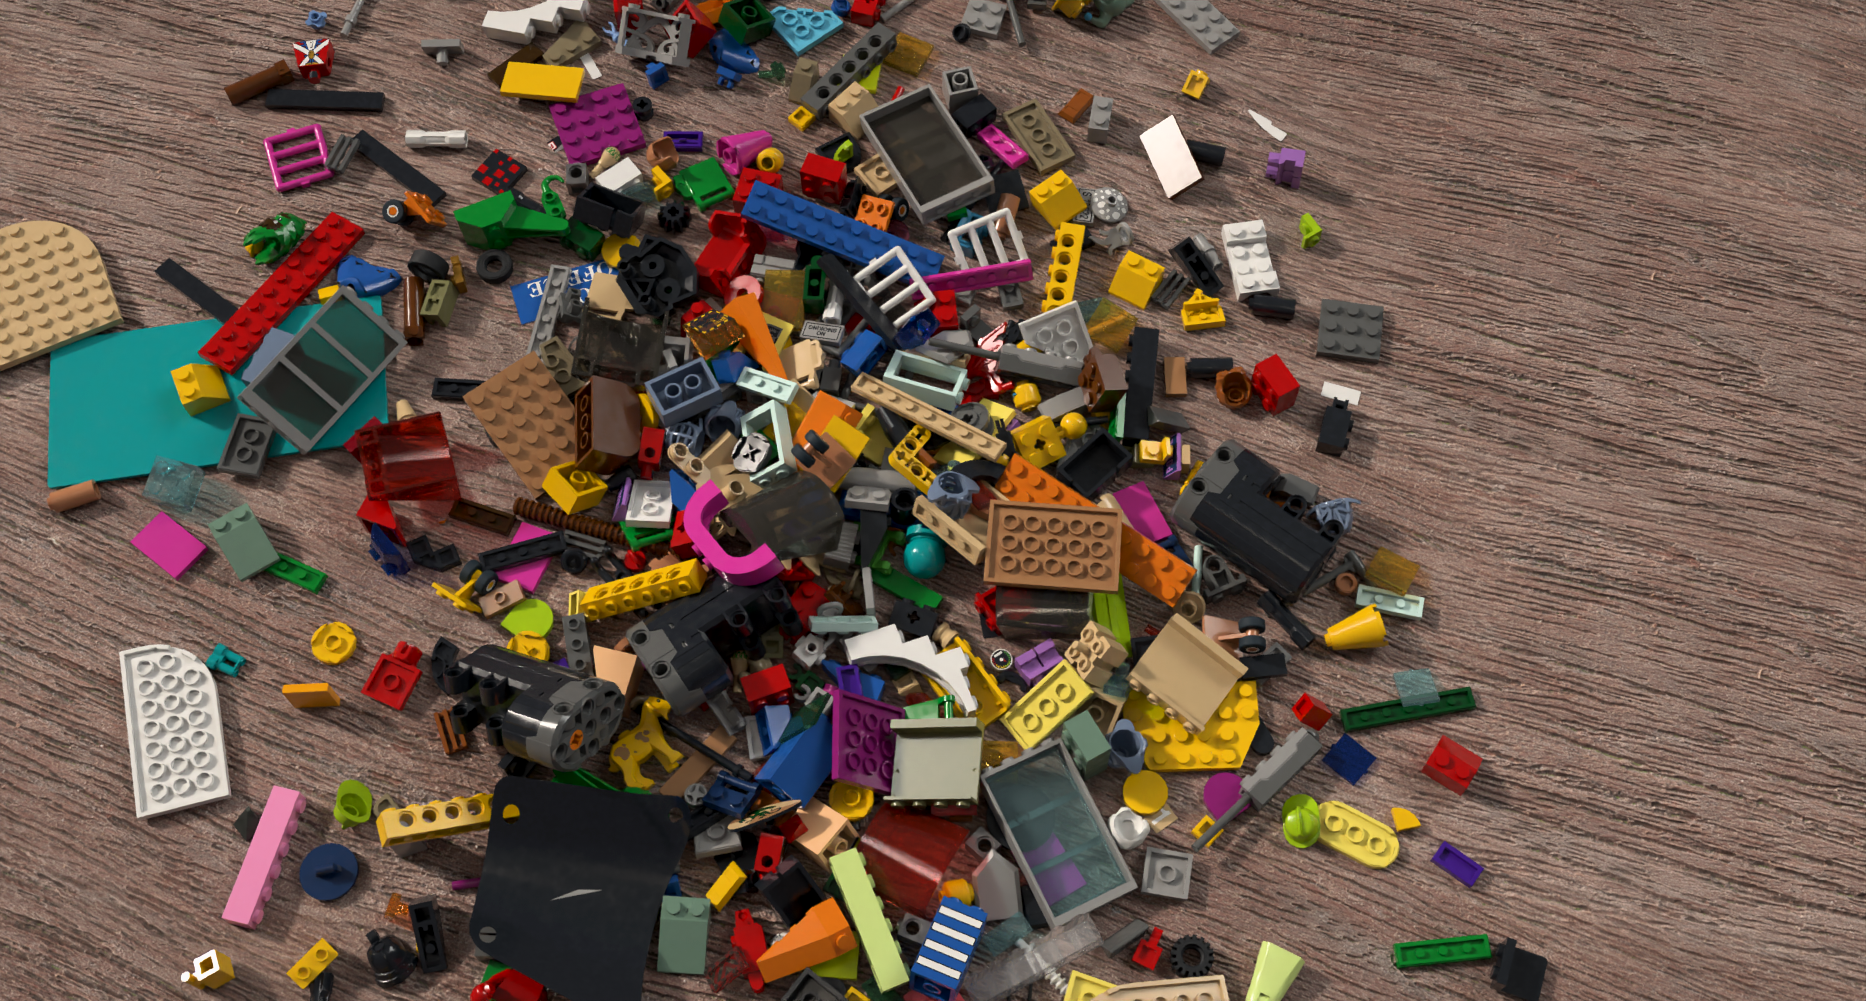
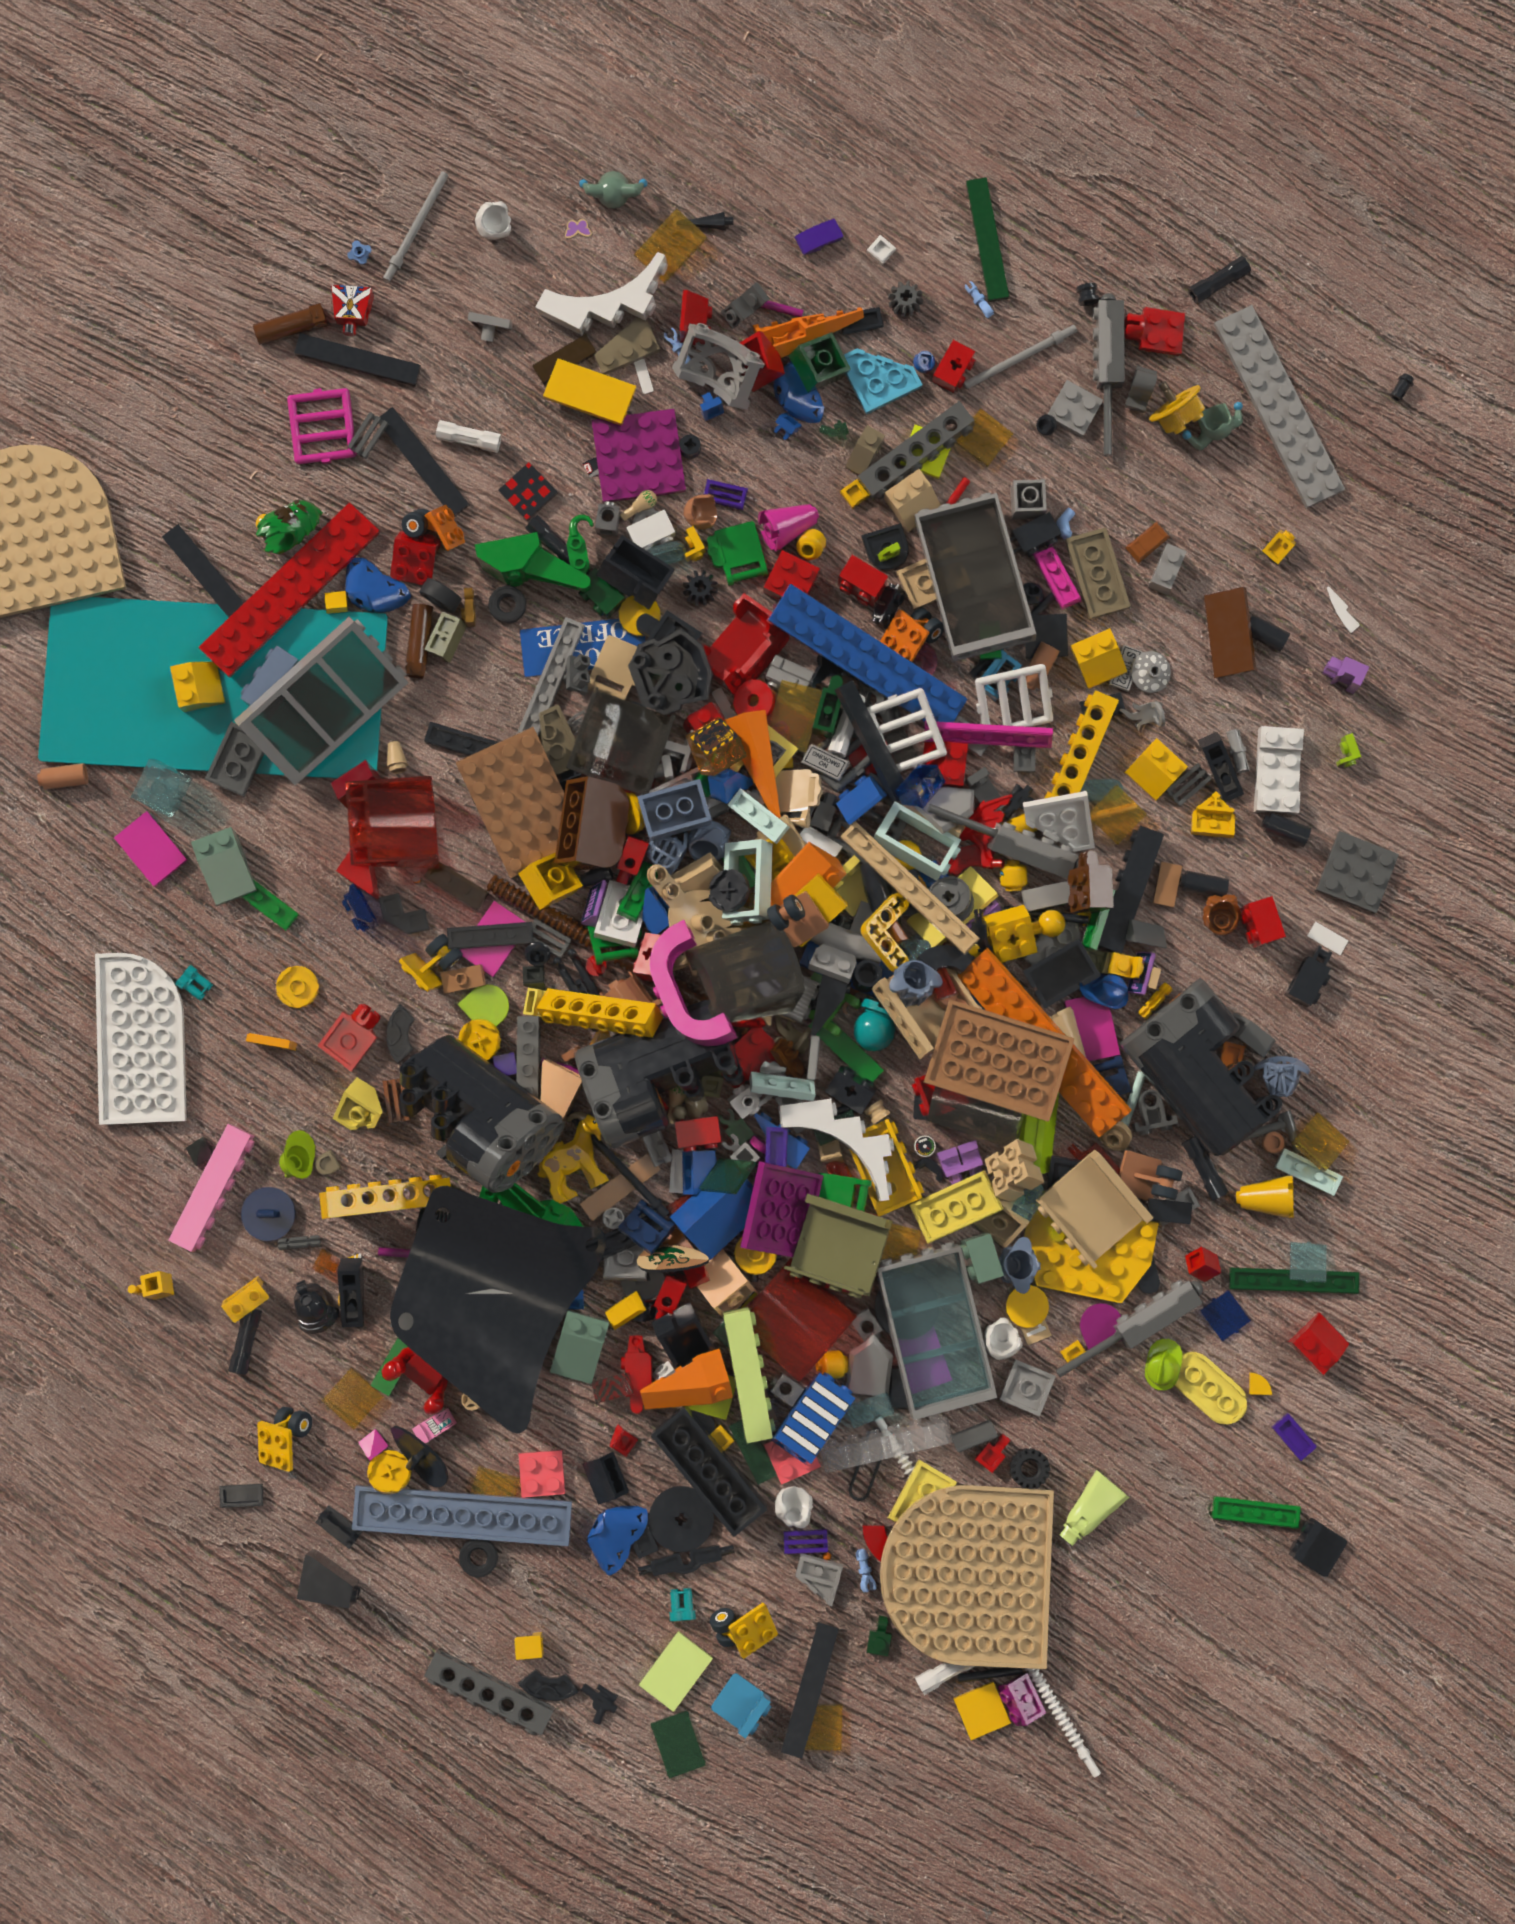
camera: 10 degrees right, 20 degrees up
none -> dark grey axle [278,1235,321,1250]
none -> light yellow slope [333,1077,383,1130]
none -> red bracket [390,531,441,585]
none -> pearl dark grey slope [523,965,546,990]
none -> green tile [616,861,658,922]
none -> light blue arm [1056,507,1075,540]
none -> blue piece [1079,974,1129,1009]

